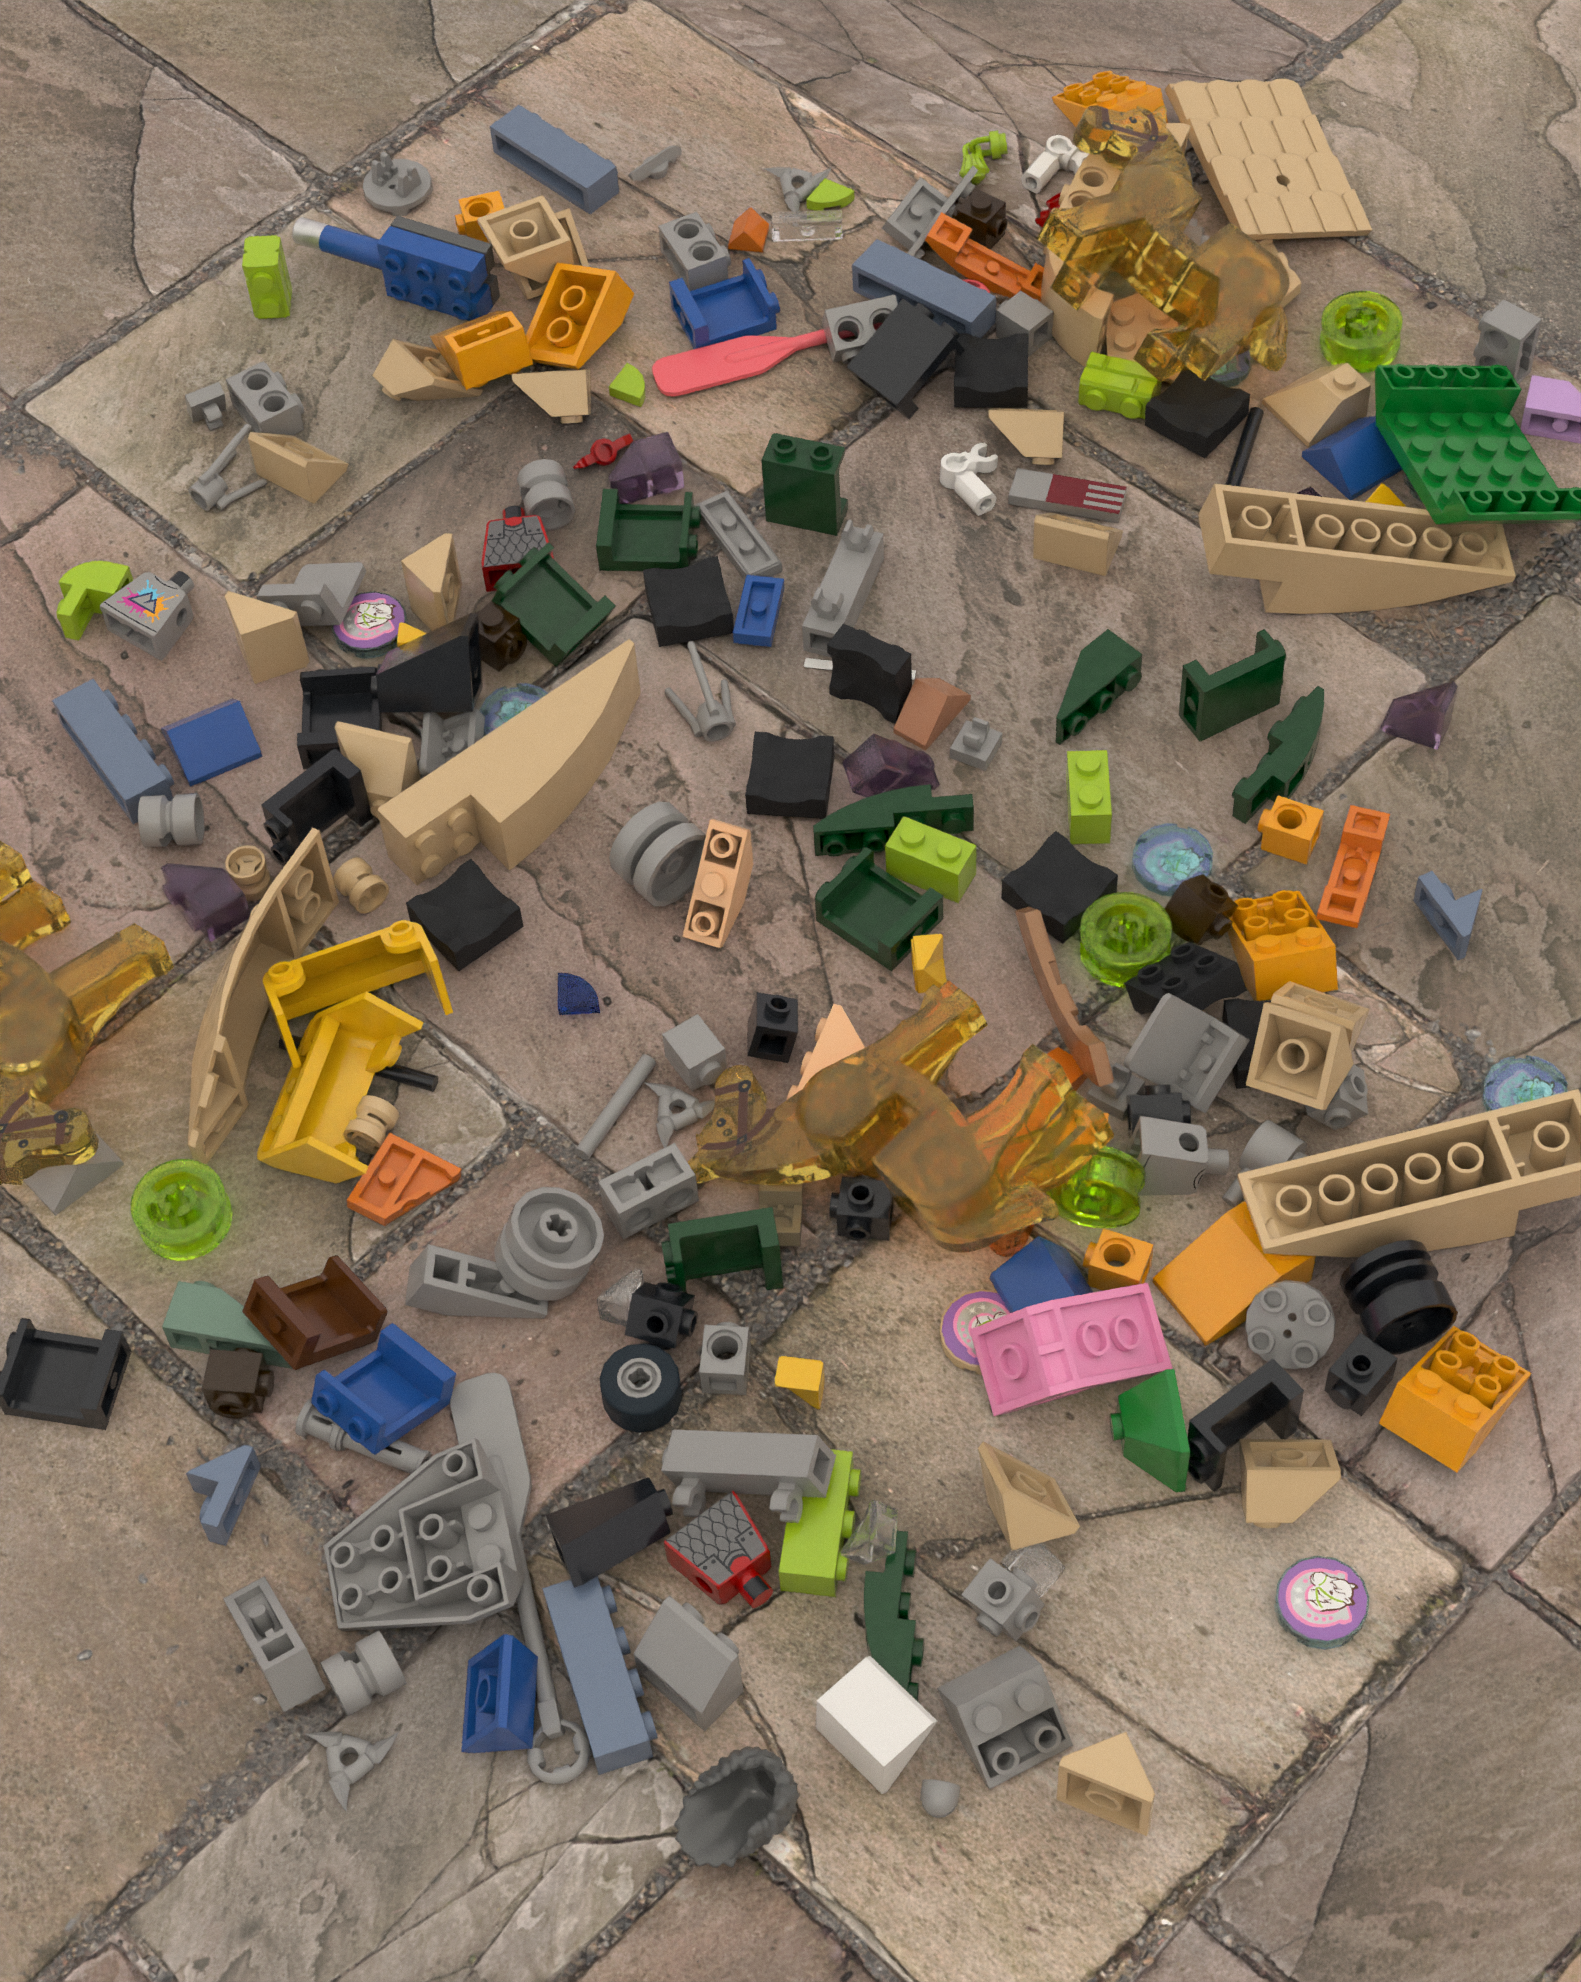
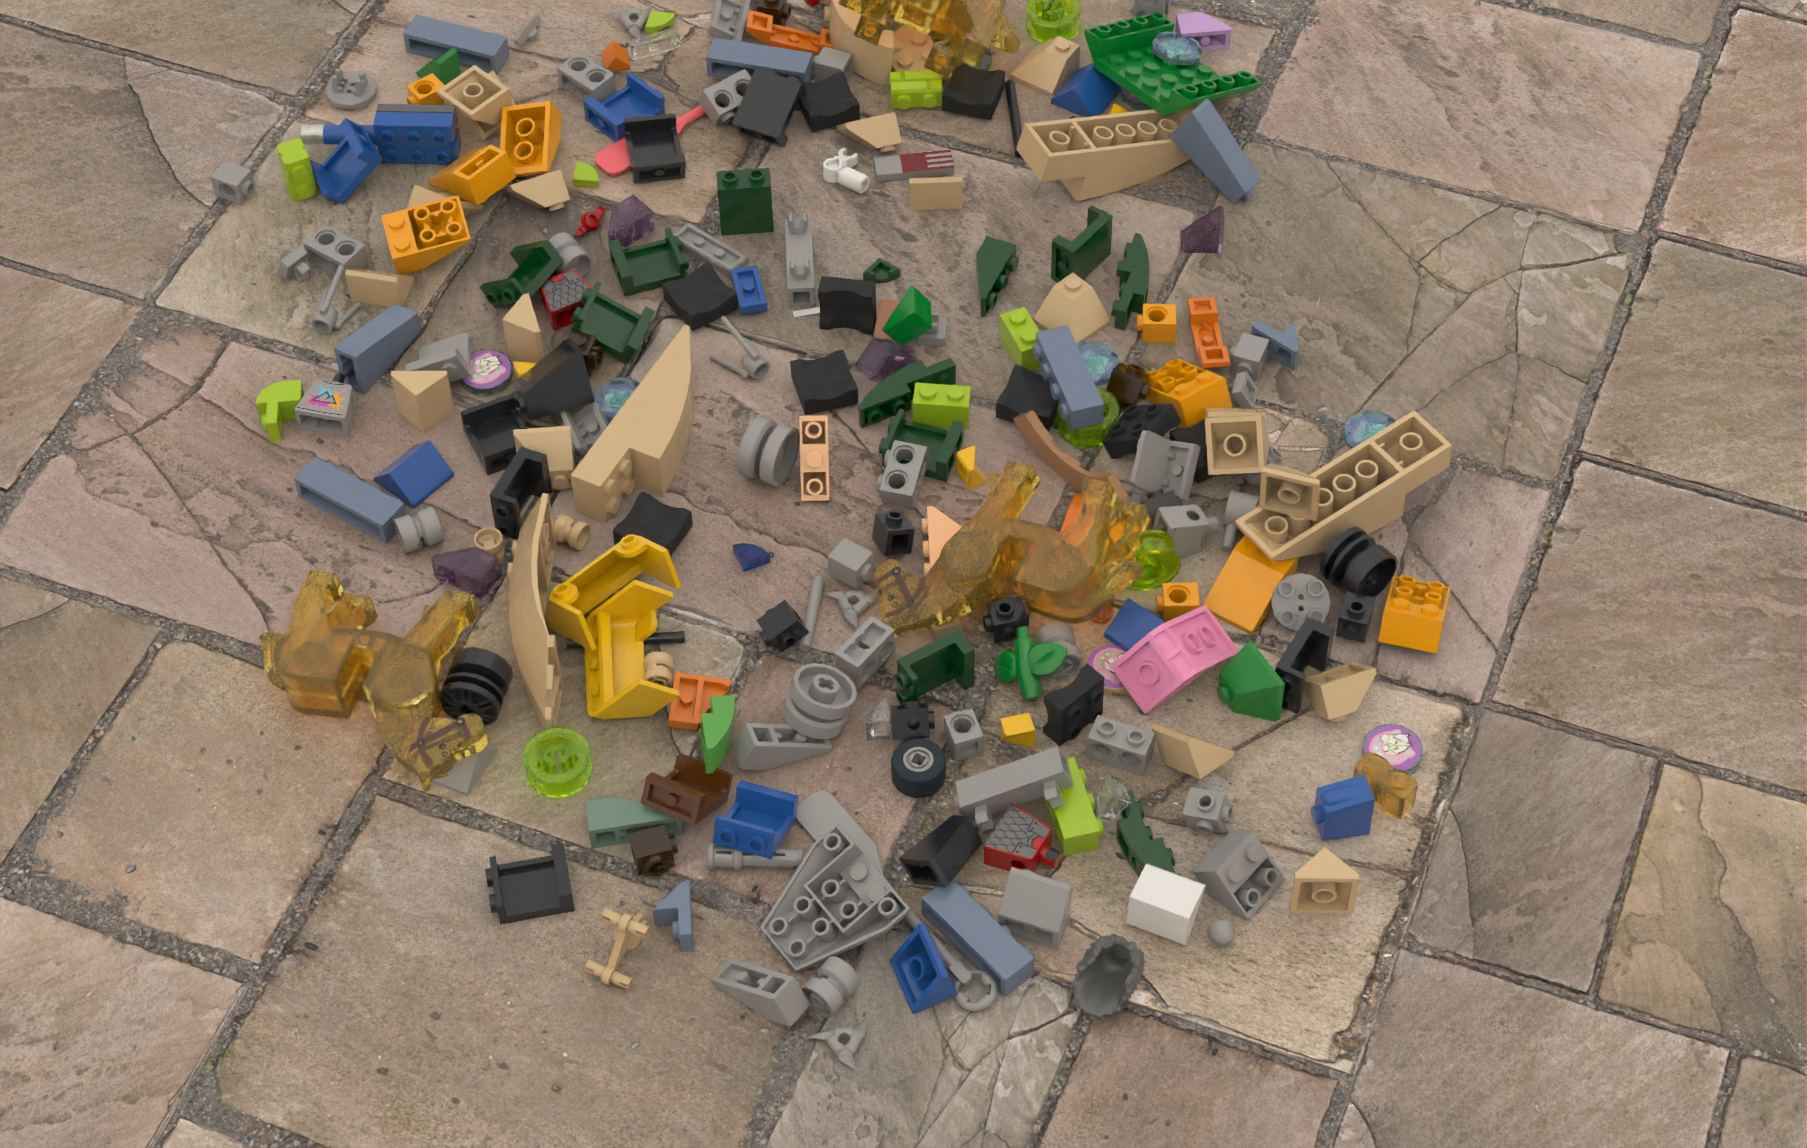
camera: 25 degrees left, 5 degrees down
none -> light grey brick [210,161,256,205]
none -> blue panel [310,118,382,204]
none -> sand blue slope [334,303,421,395]
none -> light orange slope [381,195,471,275]
none -> green slope [415,47,461,85]
none -> black wheel [438,647,513,726]
none -> dark green panel [480,240,564,308]
none -> tan axle [584,907,650,990]
none -> black panel [624,114,686,184]
none -> bright green slope [700,695,735,774]
none -> black brick [757,600,810,653]
none -> dark green tile [863,258,901,283]
none -> light grey brick [876,440,929,509]
none -> green slope [882,285,932,346]
none -> green plant [994,626,1067,700]
none -> sand blue brick [1032,325,1104,430]
none -> tan slope [1034,273,1110,347]
none -> light grey wheel [1035,622,1083,678]
none -> black brick [1043,663,1105,746]
none -> light grey brick [1086,715,1155,777]
none -> clear light blue tile [1151,31,1203,65]
none -> sand blue slope [1169,99,1261,204]
none -> light grey tile [1227,371,1259,409]
none -> light grey brick [1229,333,1269,381]
none -> tan slope [1259,463,1320,521]
none -> blue torso [1311,775,1375,841]
none -> clear yellow brick [1353,752,1418,819]

